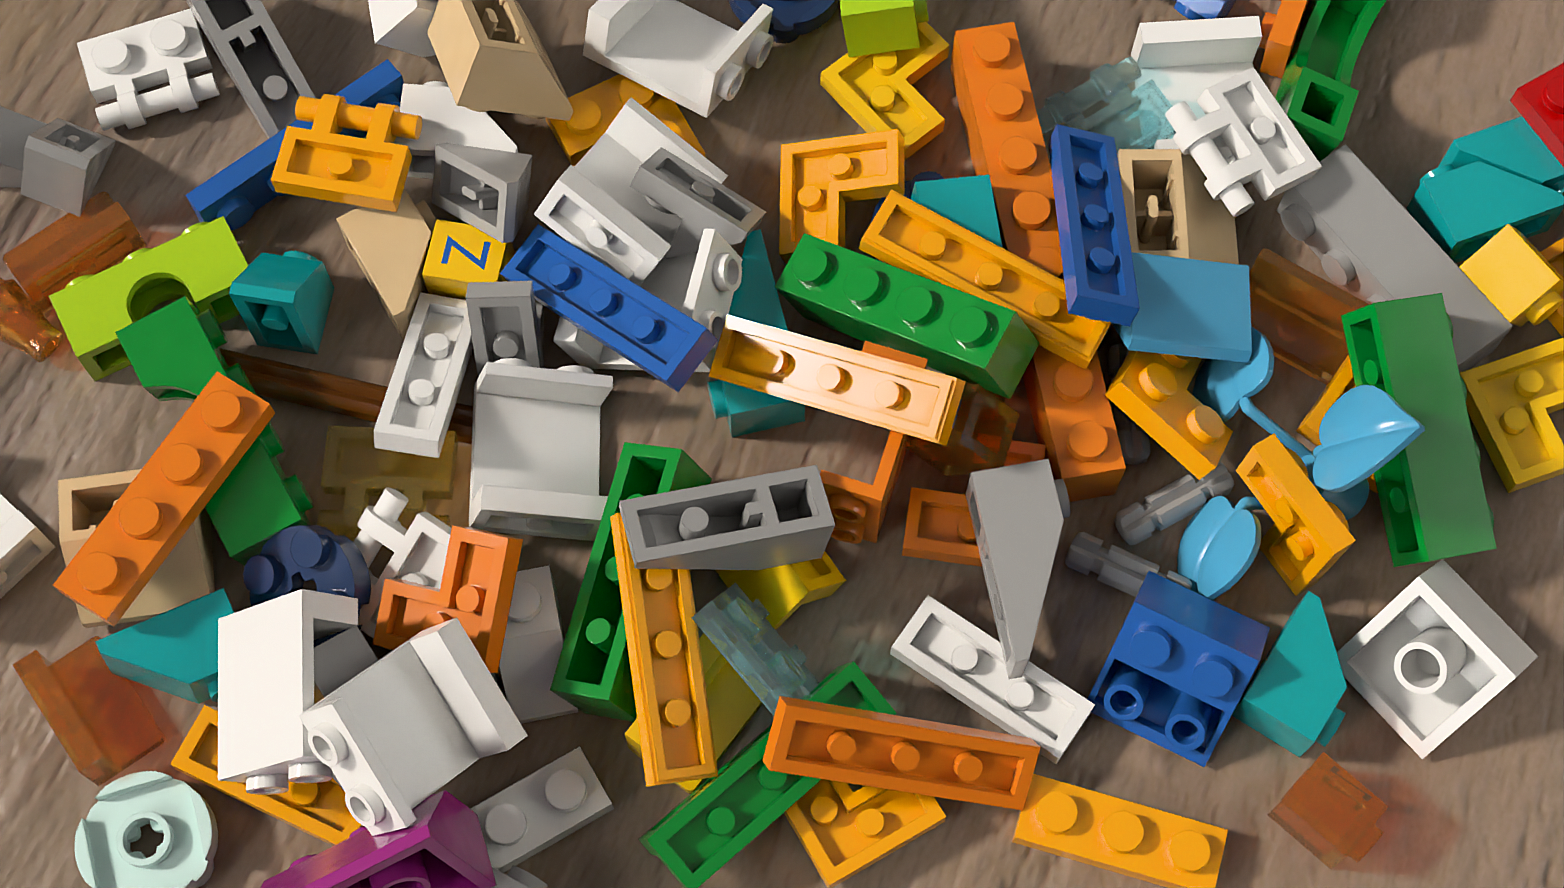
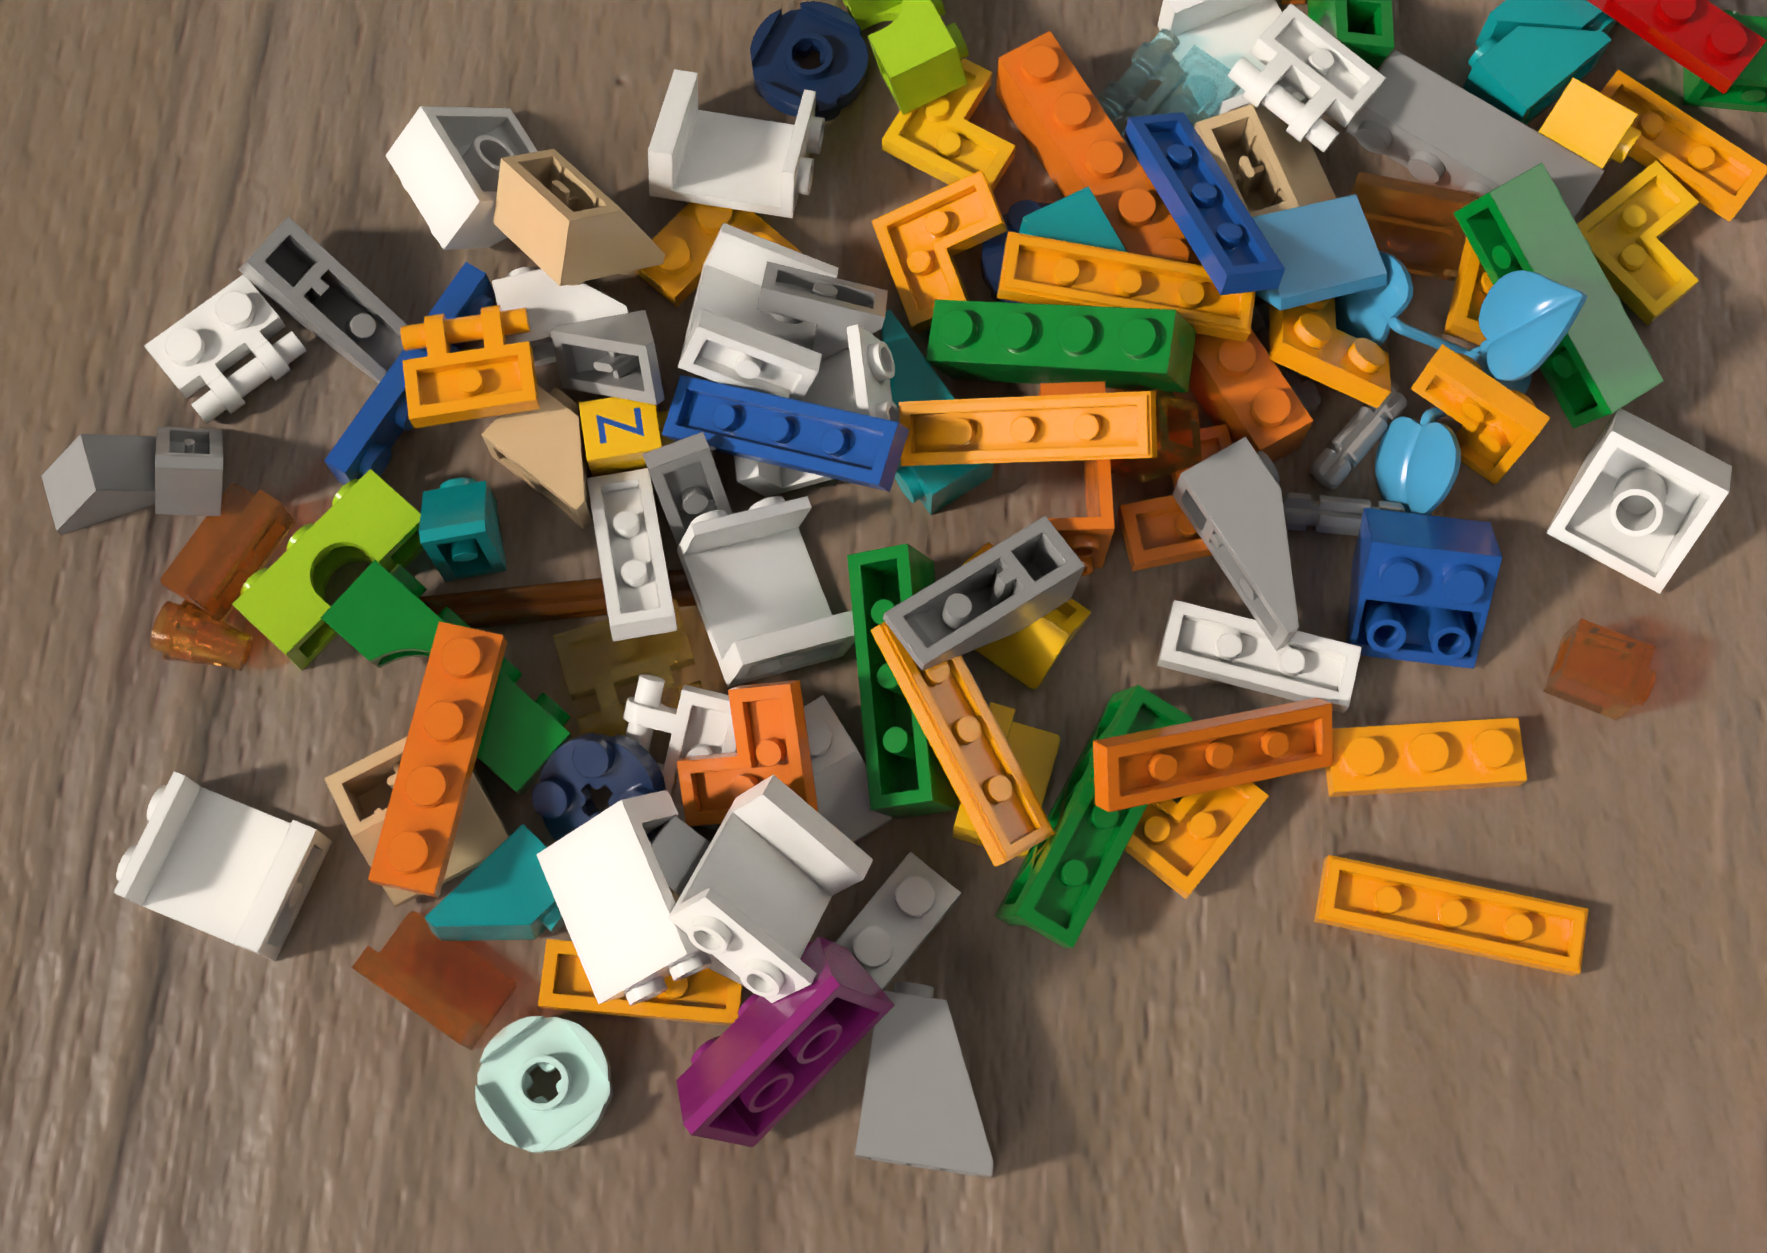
camera: 20 degrees left, 5 degrees up
clear light blue plate [691,583,820,716] -> none
teal slope [1232,591,1347,758] -> none

